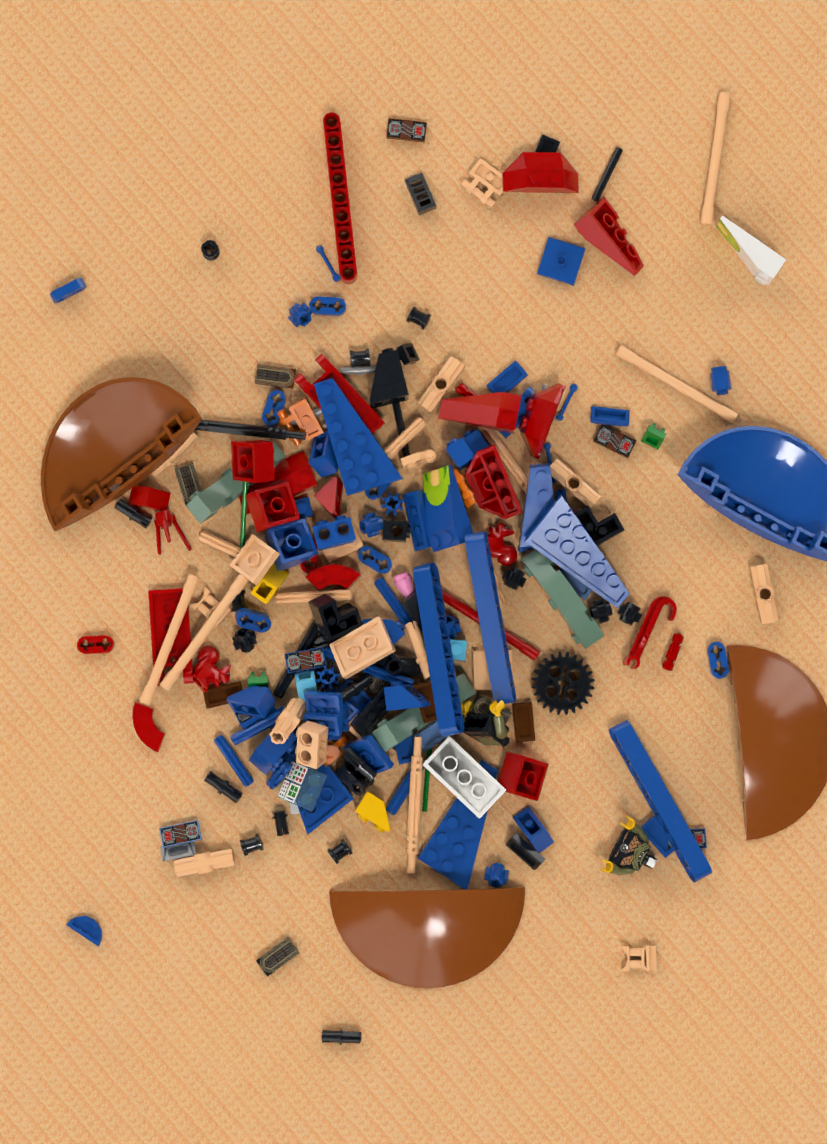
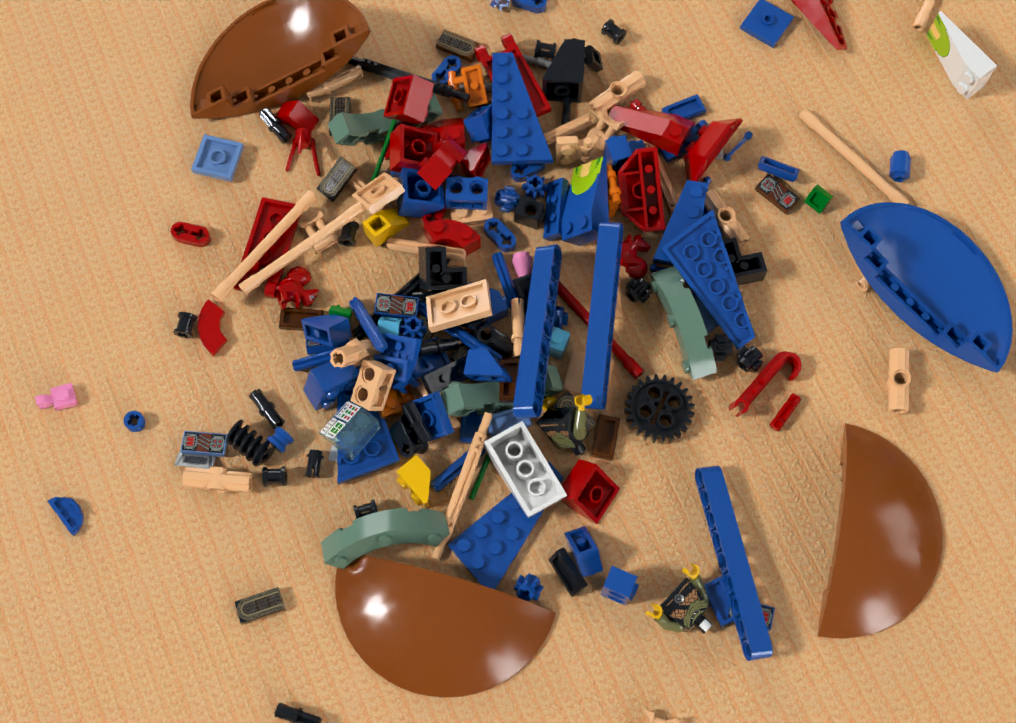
camera: 15 degrees right, 15 degrees down
blue axle [214,735,254,787] -> none
black gear [232,628,257,653] -> none
blue beam [235,608,271,633] -> none
blue axle [266,760,292,789] -> none
blue beam [707,642,729,679] -> none
none -> bright pink plate [35,383,78,411]
none -> blue bush [123,411,146,432]
none -> black bush [173,312,197,339]
none -> medium blue plate [191,134,244,182]
none -> black piece [226,419,275,467]
none -> blue wheel [266,426,294,454]
none -> tile [316,156,358,202]
none -> sand green brick [321,508,450,569]
none -> blue axle [349,297,388,353]
none -> red brick [417,135,467,190]
none -> light nougat piece [586,108,624,151]
none -> blue brick [600,566,639,605]

